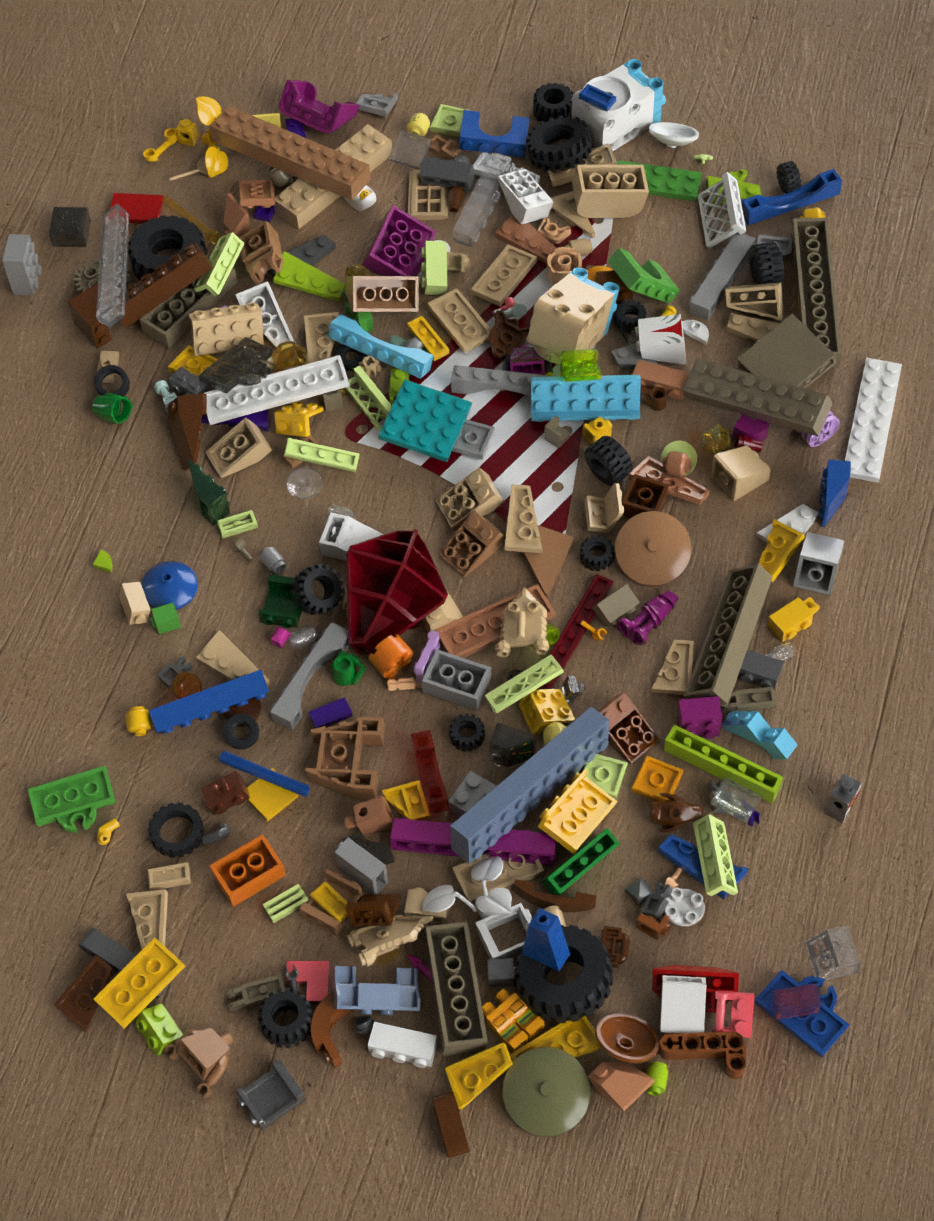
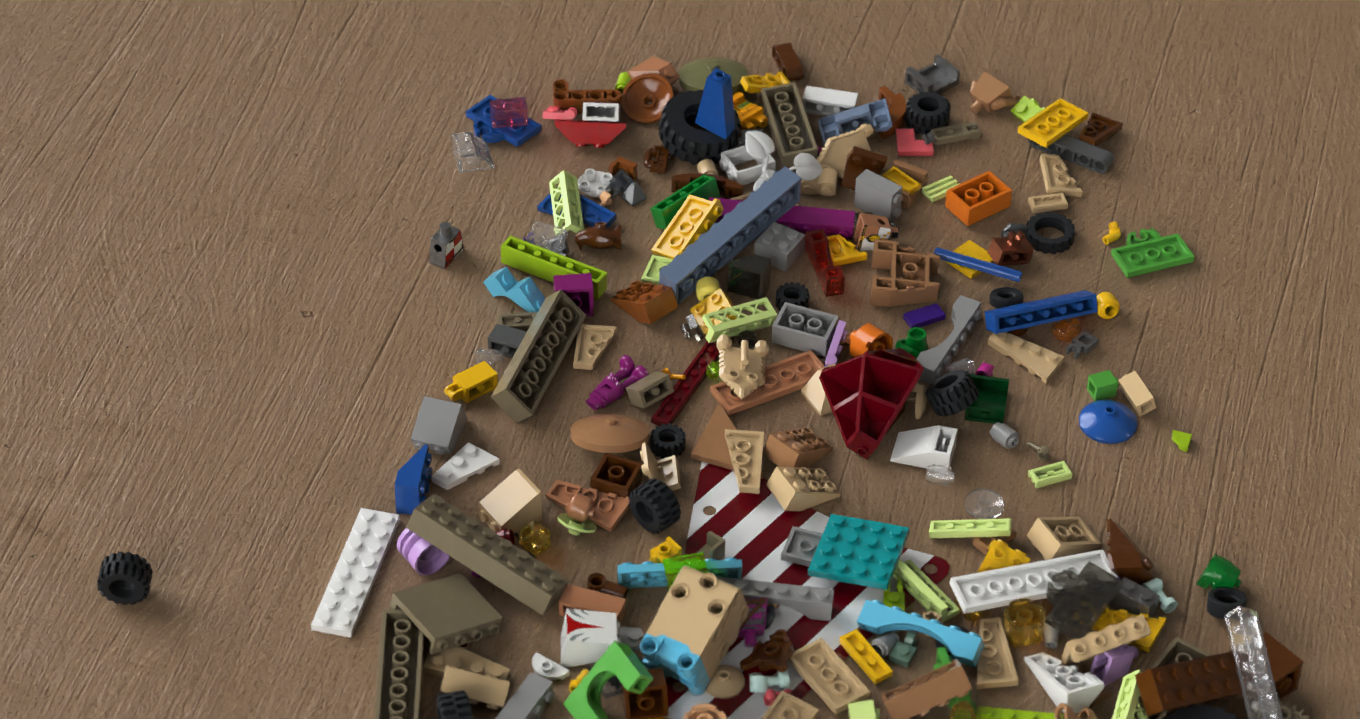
camera: 175 degrees right, 15 degrees down
clear green slope [188,460,230,526] -> none
light orange tile [631,756,684,801] -> none
yellow wing [759,519,805,583] -> none

